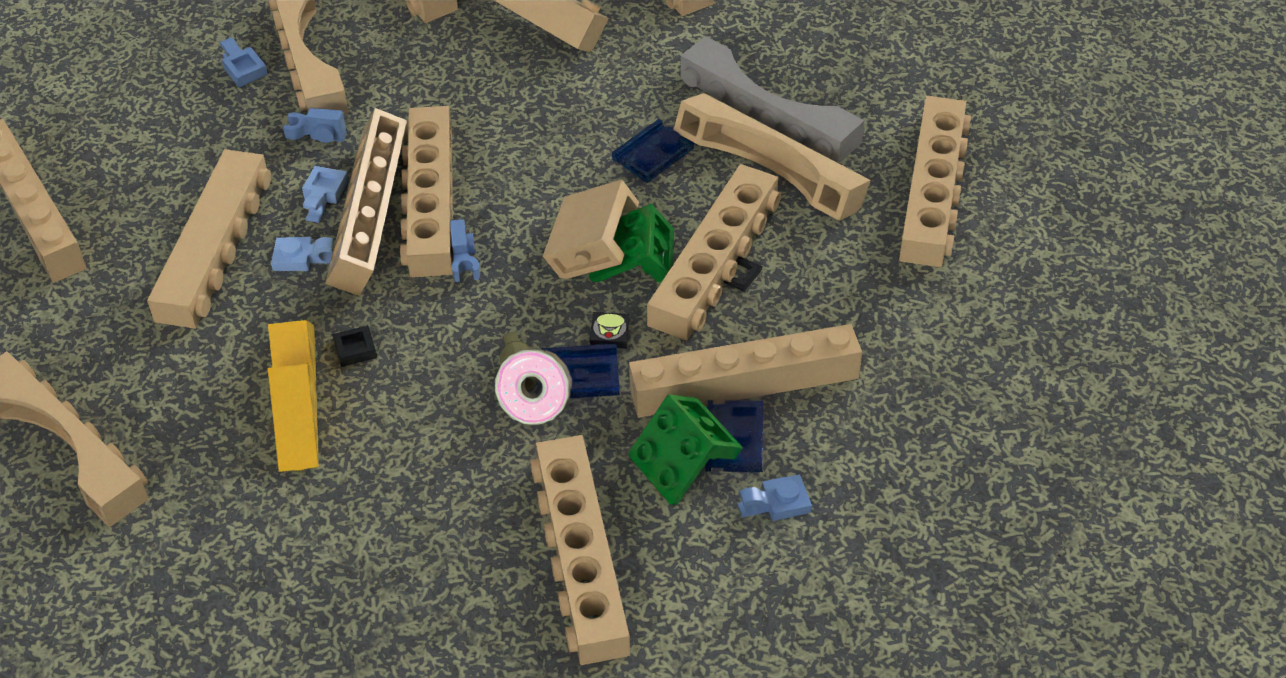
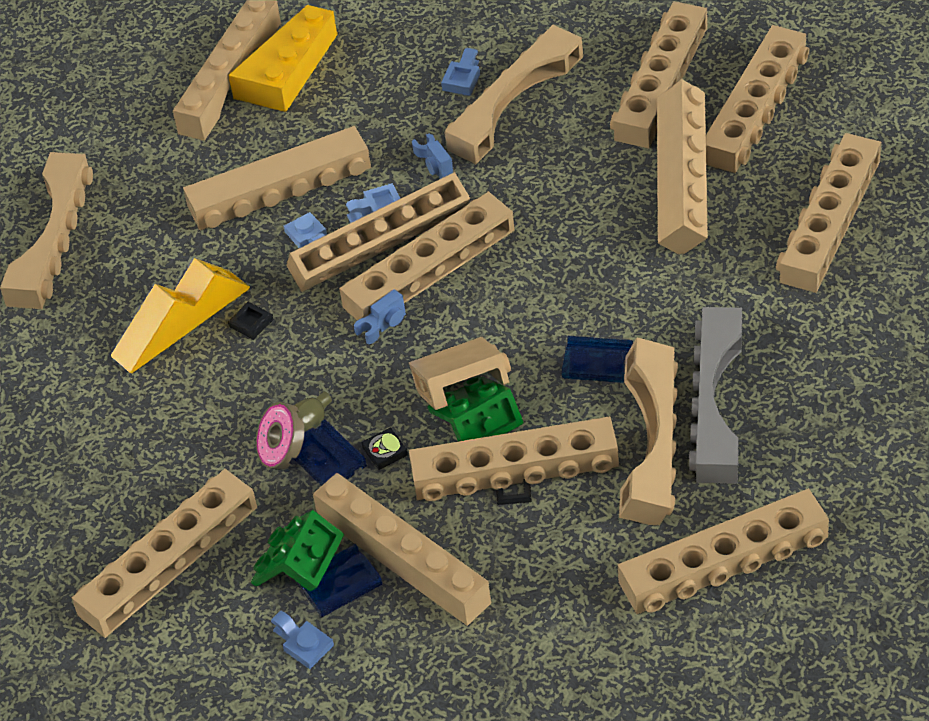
camera: 60 degrees right, 0 degrees up
none -> yellow wedge [228,5,337,112]

